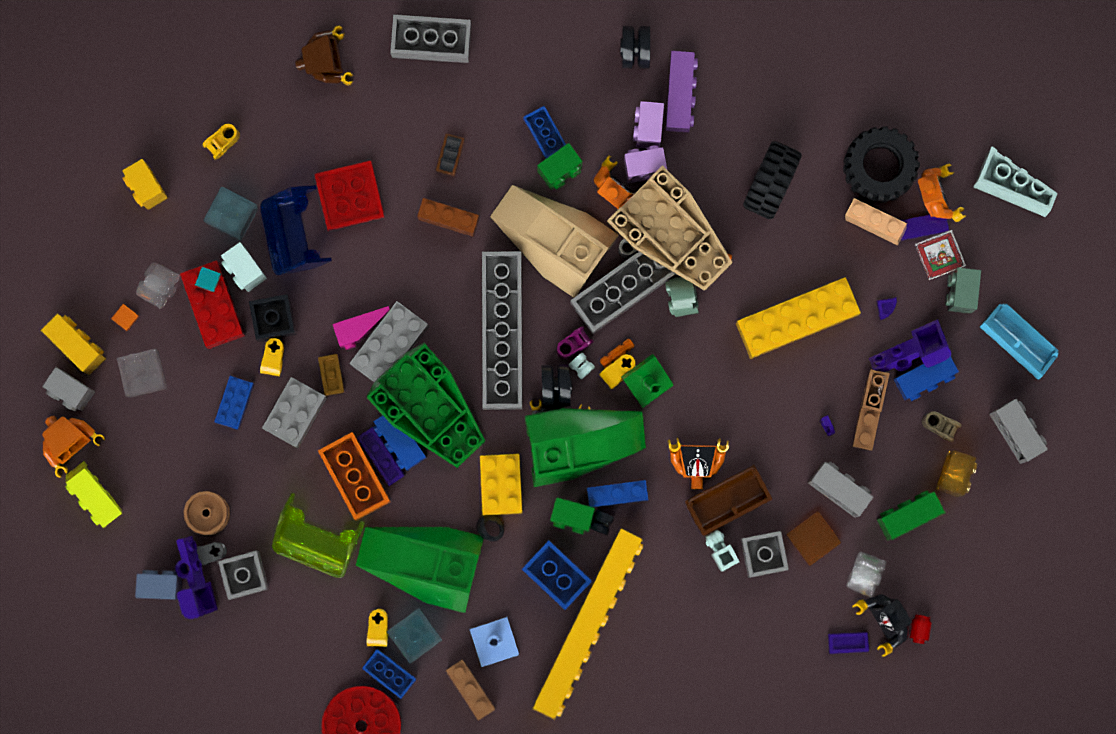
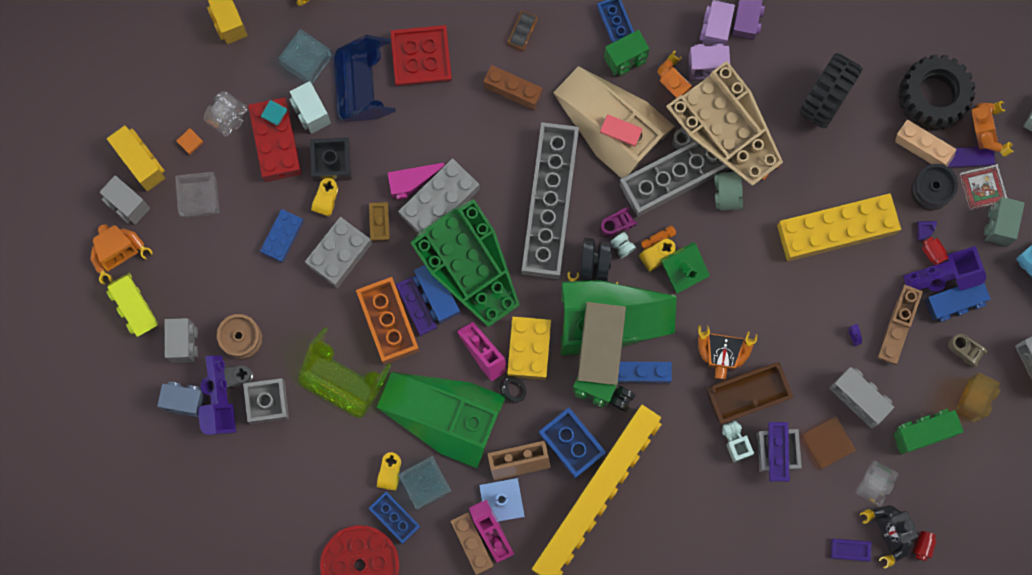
camera: 10 degrees right, 5 degrees down
none -> light grey brick [165,318,198,363]
none -> dark pink slope [457,322,507,382]
none -> dark pink slope [469,499,514,563]
none -> medium nougat brick [487,441,551,480]
none -> dark tan tile [577,302,626,385]
none -> coral tile [600,114,643,147]
none -> dark purple tile [768,422,790,482]
none -> black wheel [911,164,958,211]
none -> red brick [922,237,949,265]

